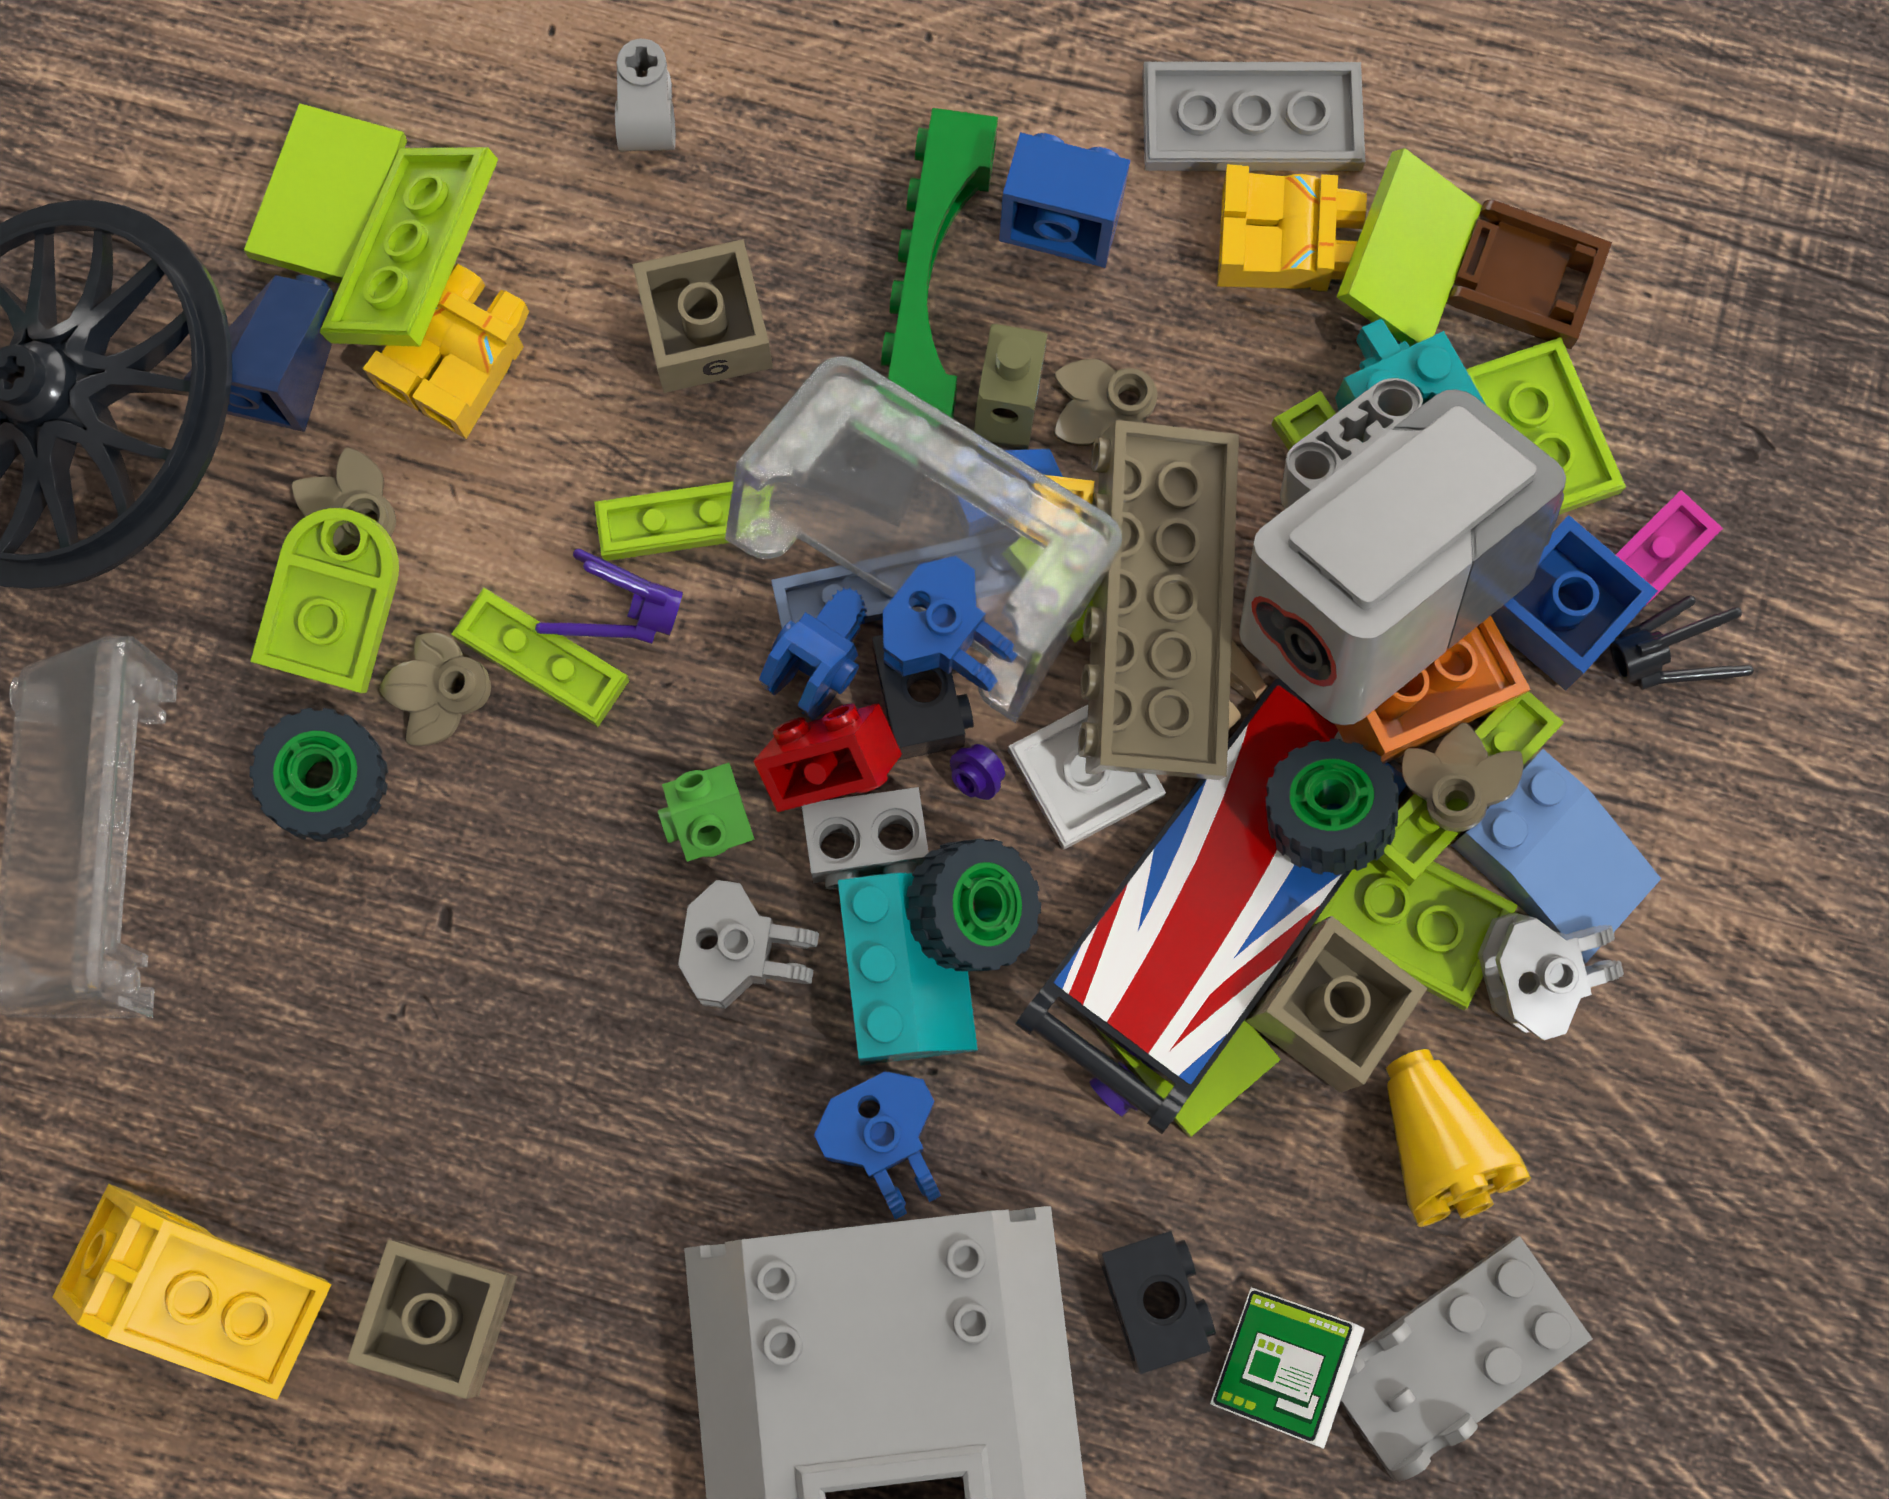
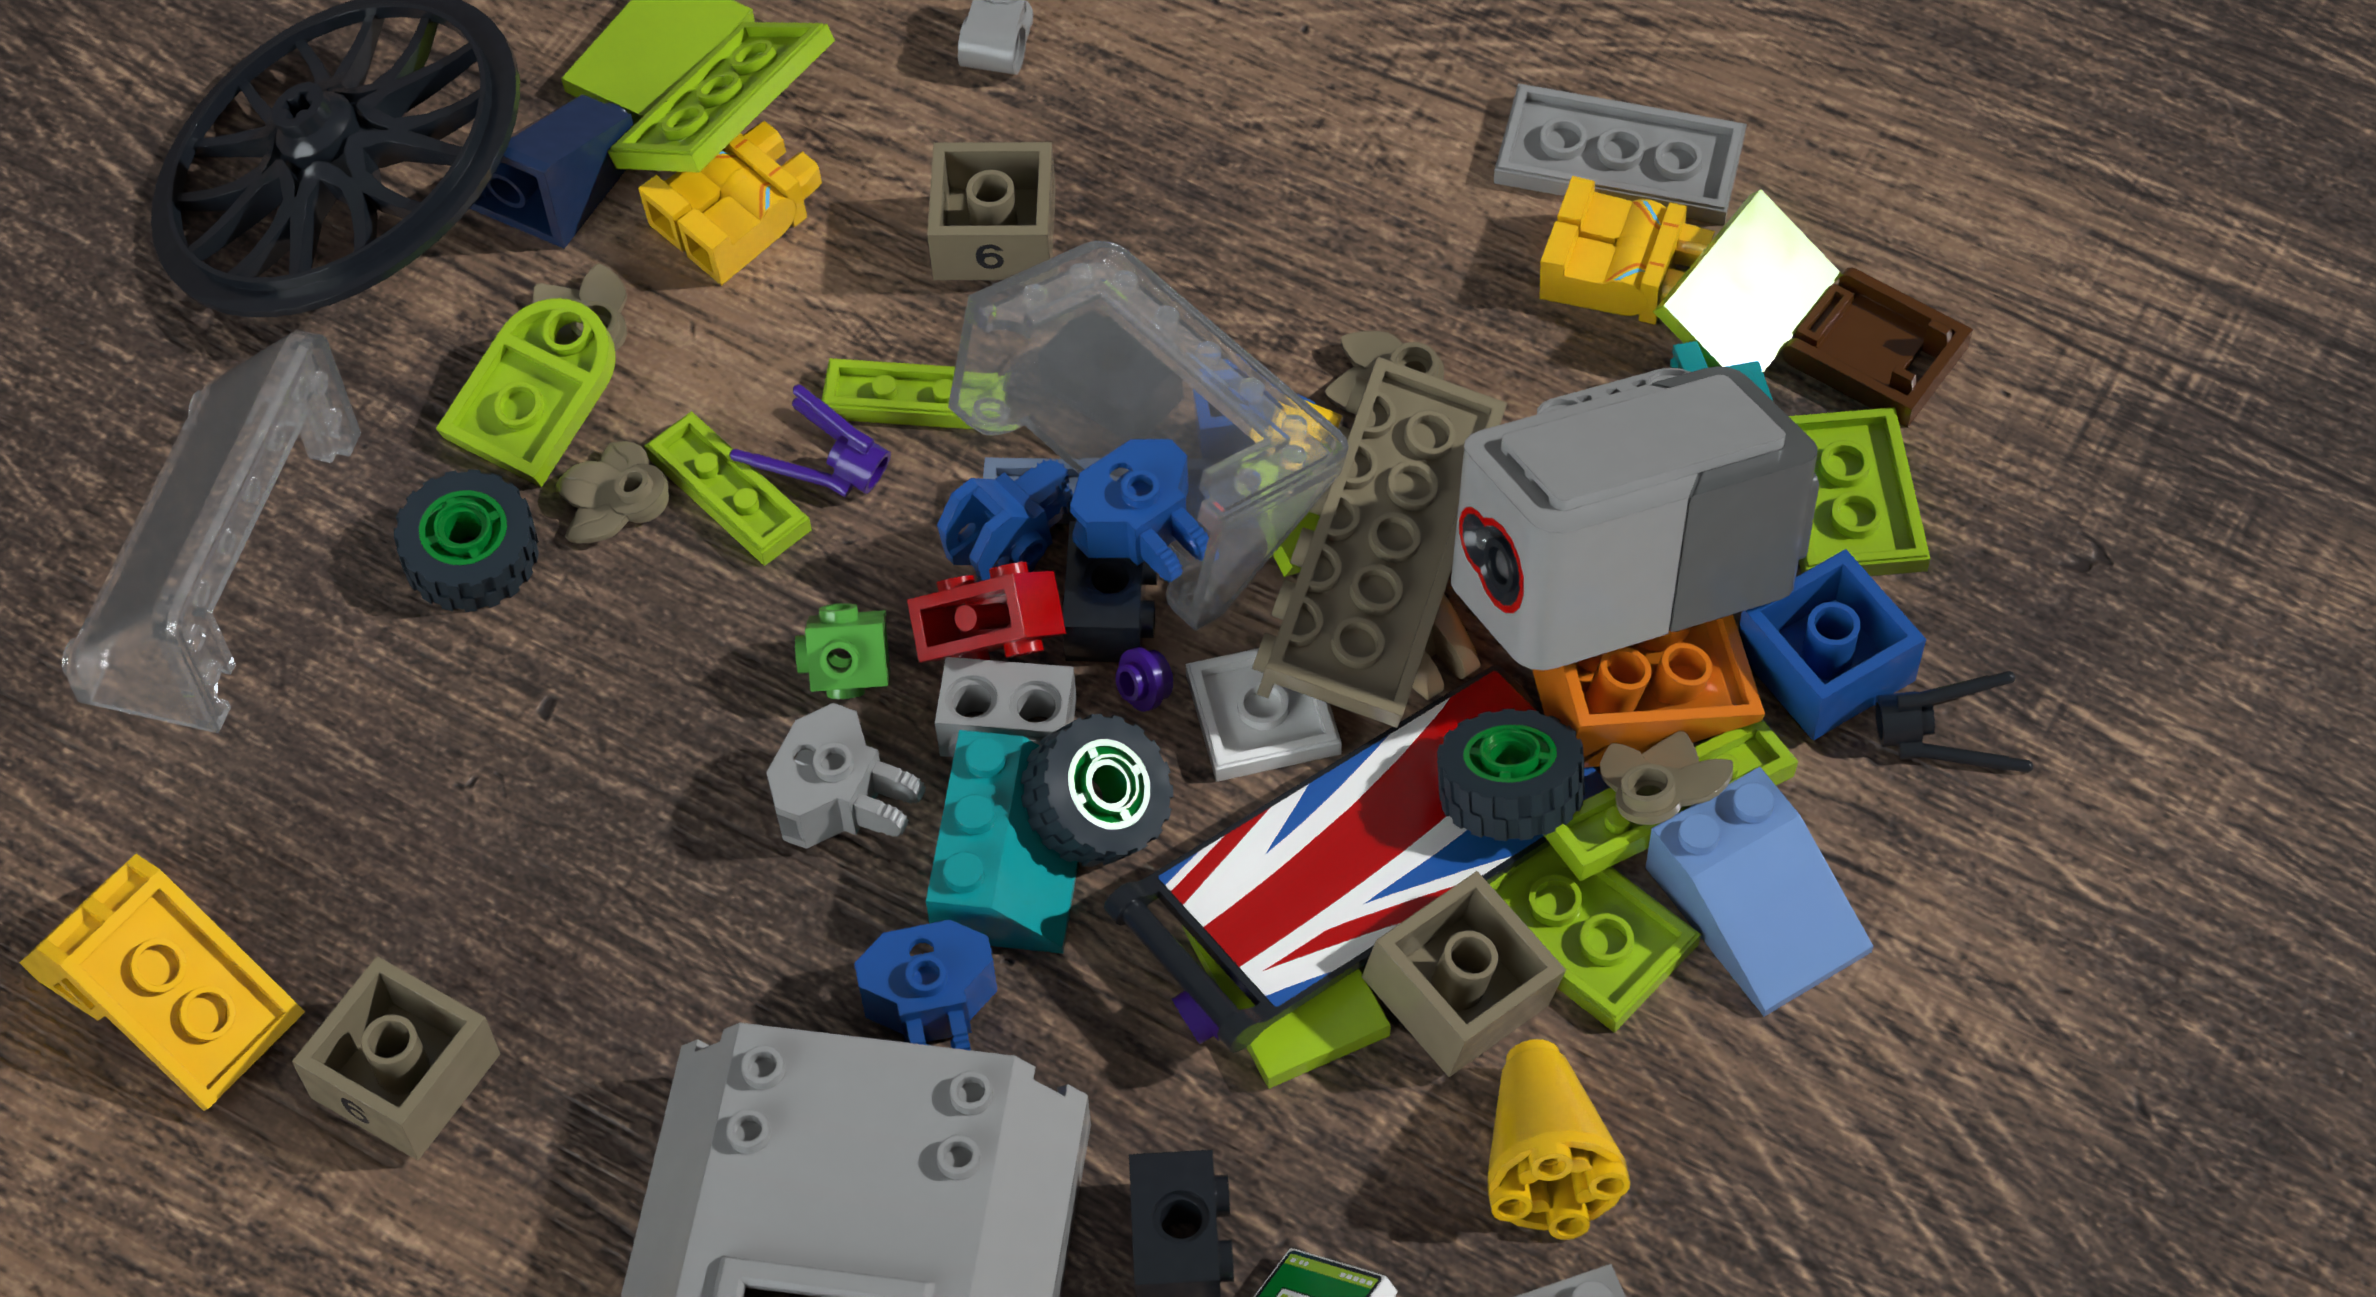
camera: 20 degrees right, 20 degrees down
green arch [872,108,998,448] -> none
olive torso [973,324,1048,450] -> none
blue brick [999,132,1130,268] -> none
hinge [1478,913,1624,1040] -> none
dark pink plate [1616,490,1723,610] -> none

